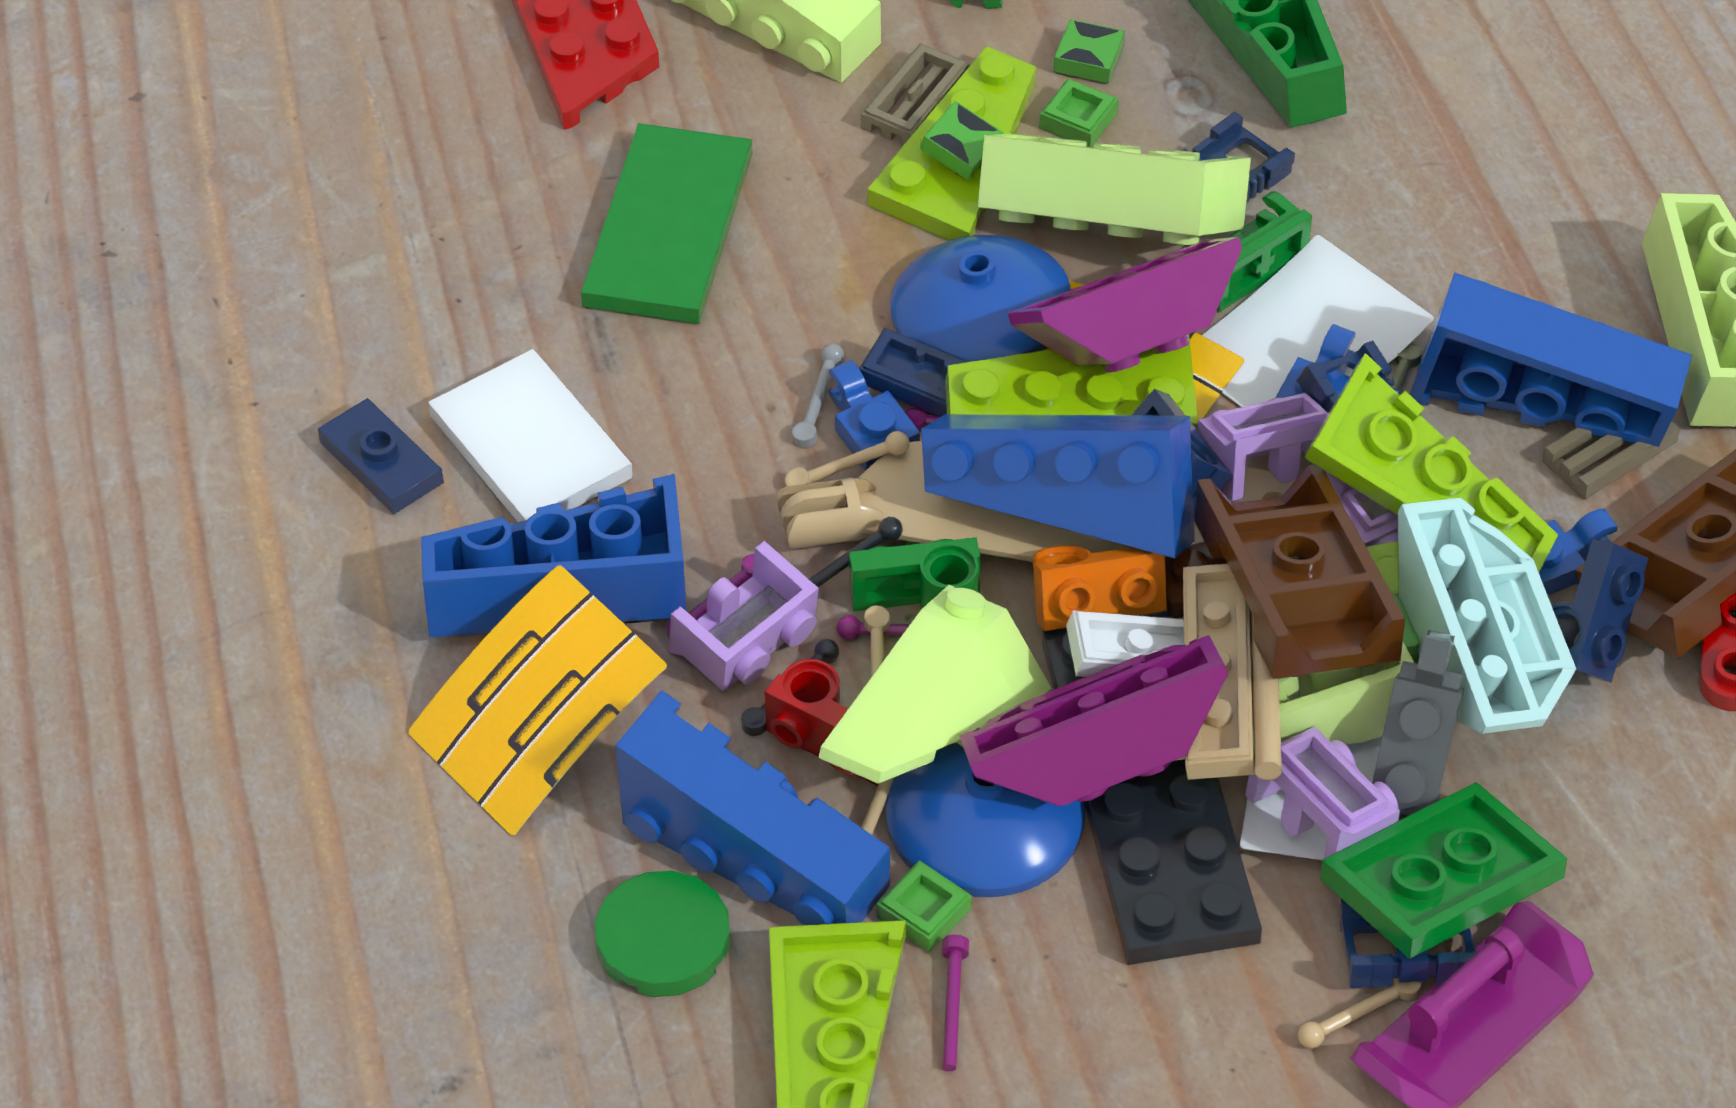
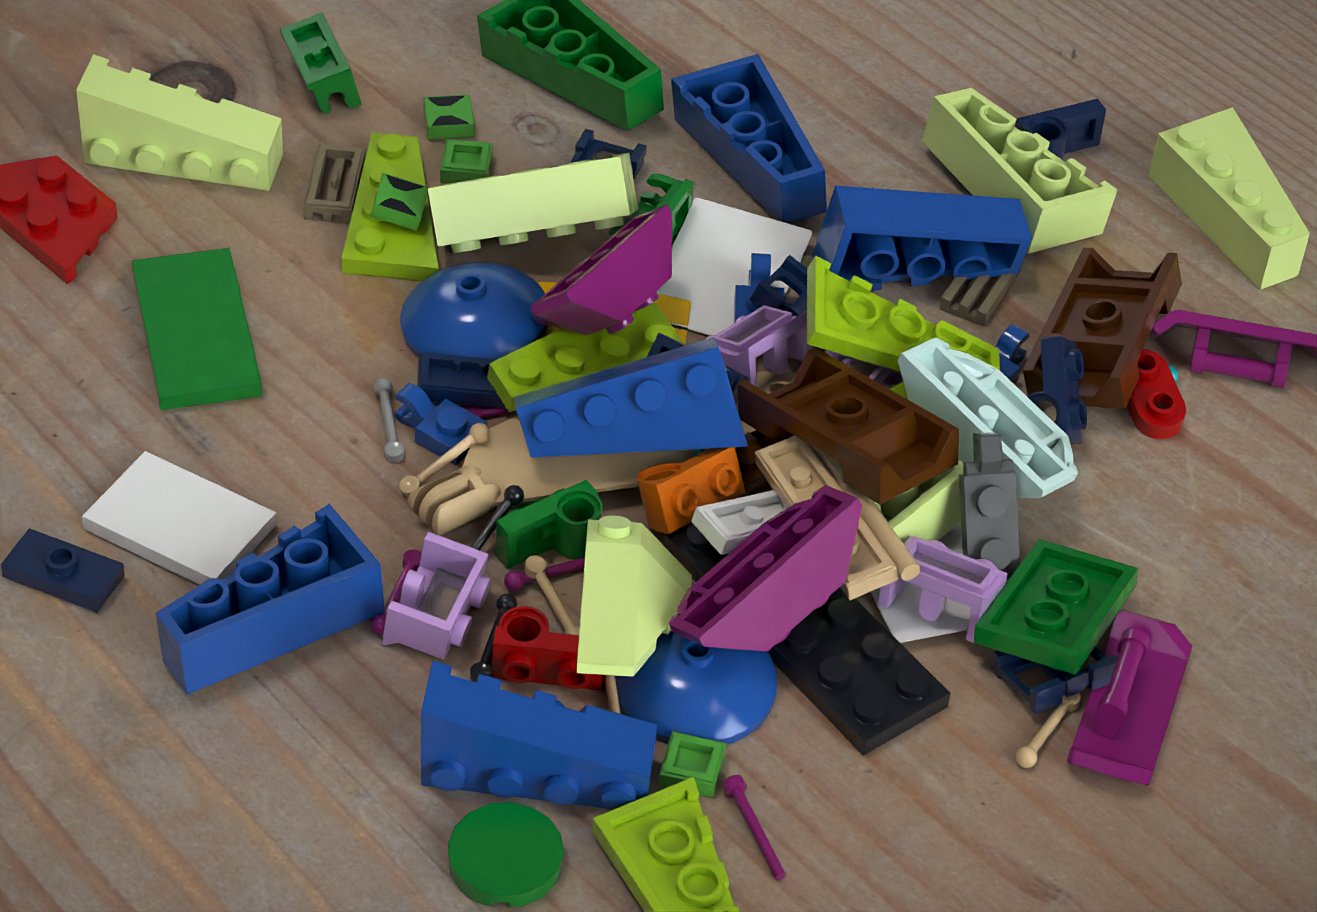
camera: 30 degrees left, 5 degrees down
yellow sticker [408,565,667,836] -> none
none -> blue wedge [671,54,827,224]

